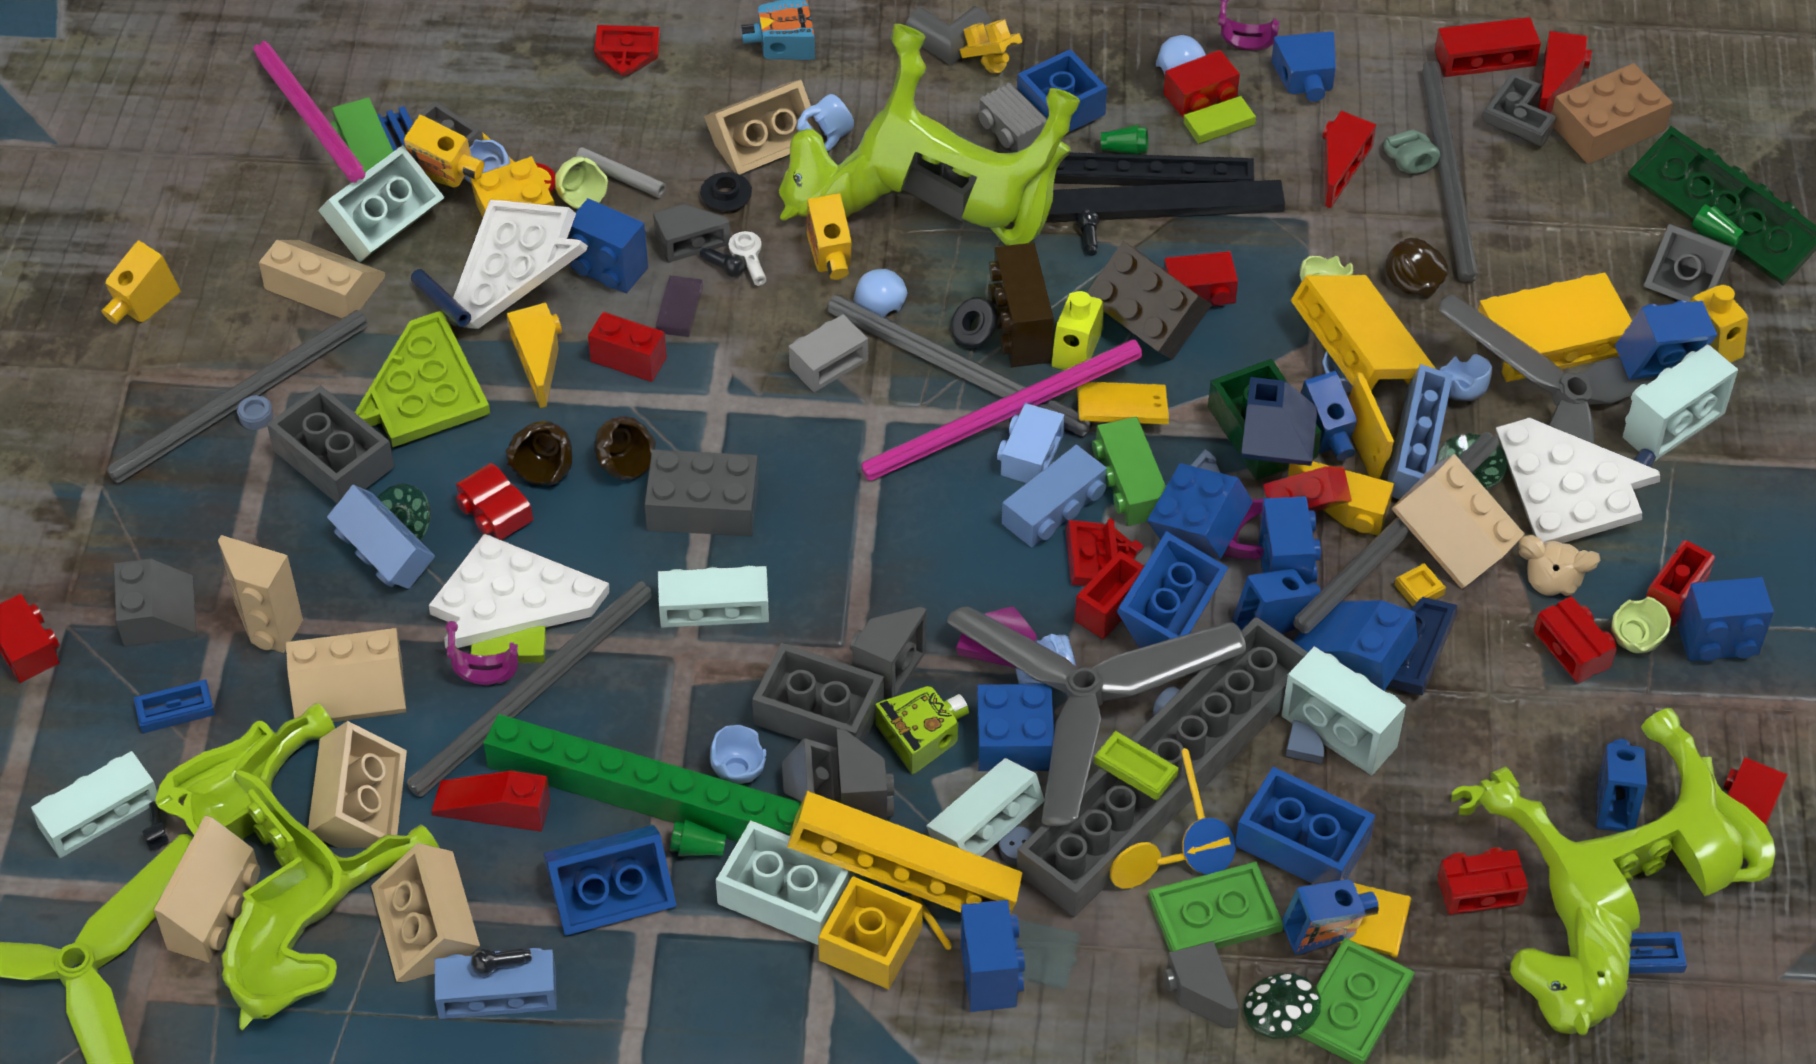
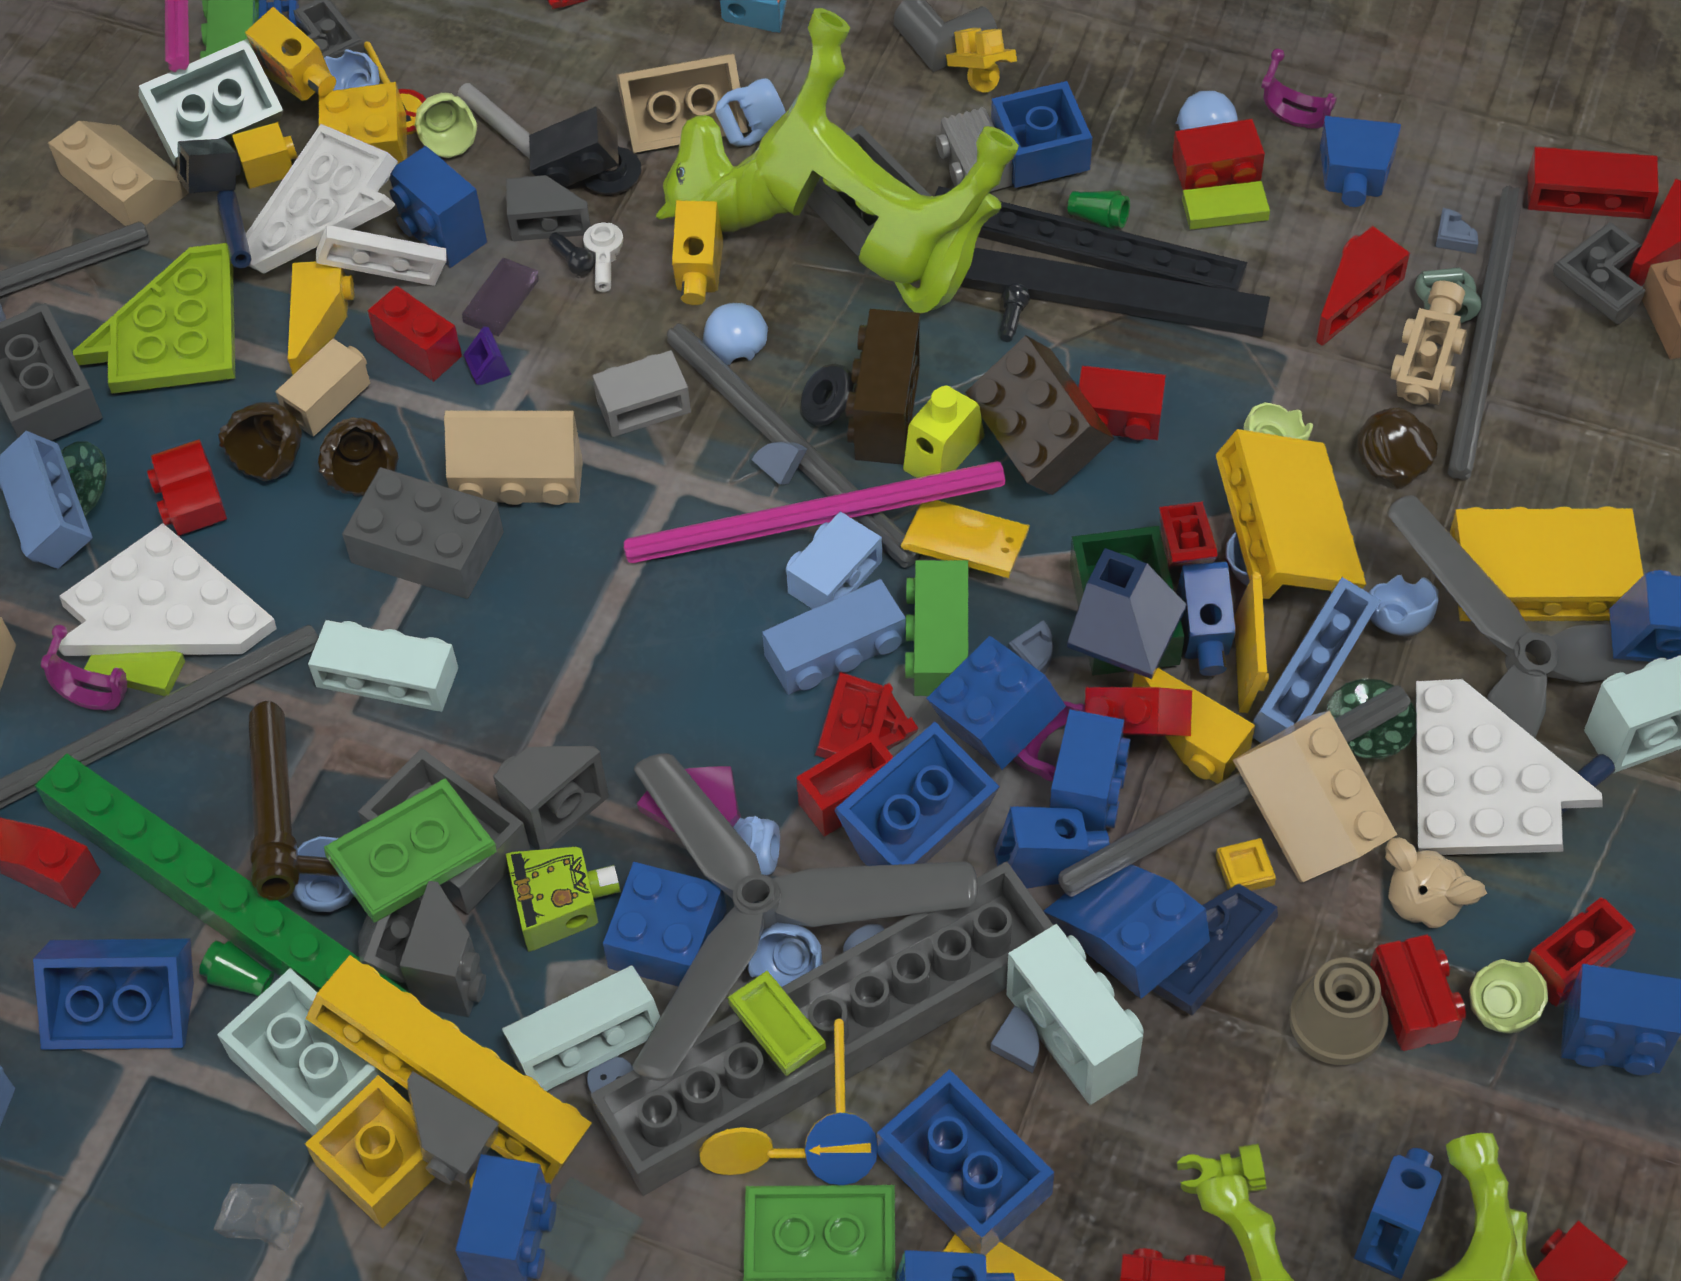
camera: 20 degrees right, 5 degrees up
none -> black brick [177,138,241,193]
none -> clear bracket [213,1184,304,1250]
none -> yellow brick [232,122,298,189]
none -> dark brown cylinder [249,701,340,900]
none -> tan brick [275,339,370,437]
none -> white plate [316,225,446,286]
none -> bright green tile [324,778,496,923]
none -> dark grey slope [407,1071,499,1186]
none -> tan slope [444,411,583,505]
none -> dark purple slope [463,326,512,385]
none -> black brick [529,106,619,187]
none -> light blue hair [748,922,823,987]
none -> sand blue tile [752,442,807,485]
none -> red slope [1159,501,1218,573]
none -> dark tan piece [1289,957,1388,1065]
none -> tan brick [1391,281,1467,405]
none -> sand blue tile [1435,208,1478,254]

